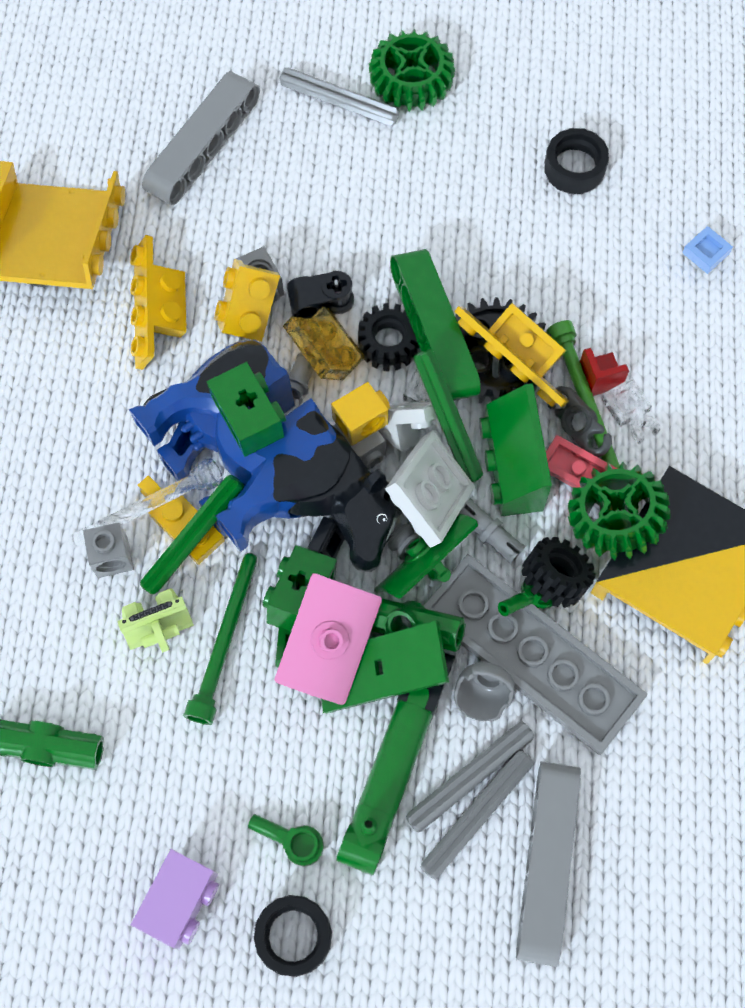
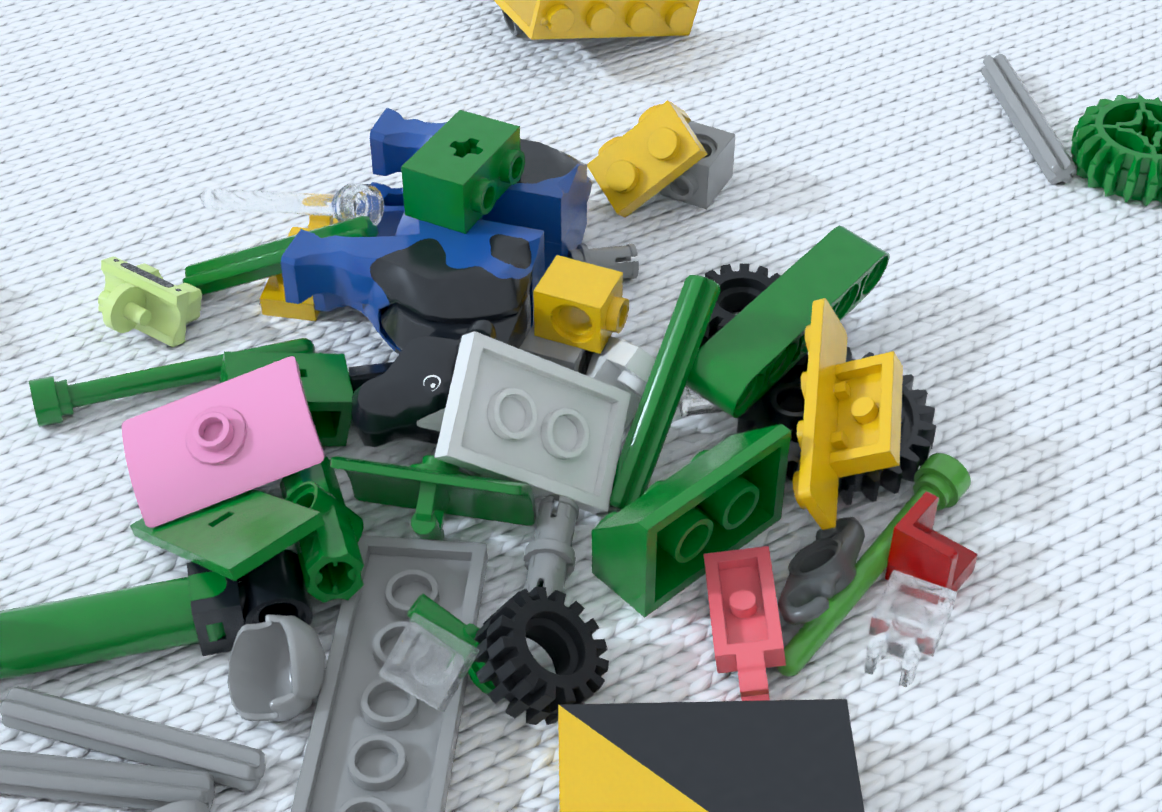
camera: 55 degrees right, 25 degrees down
light grey brick [83,522,134,578] -> none
yellow bracket [130,235,186,370] -> none
light grey beam [142,71,260,205] -> none
clear yellow bracket [283,307,364,381] -> none
black piece [287,271,354,322] -> none
green gear [568,462,671,561] -> none
none -> clear plate [378,613,480,712]

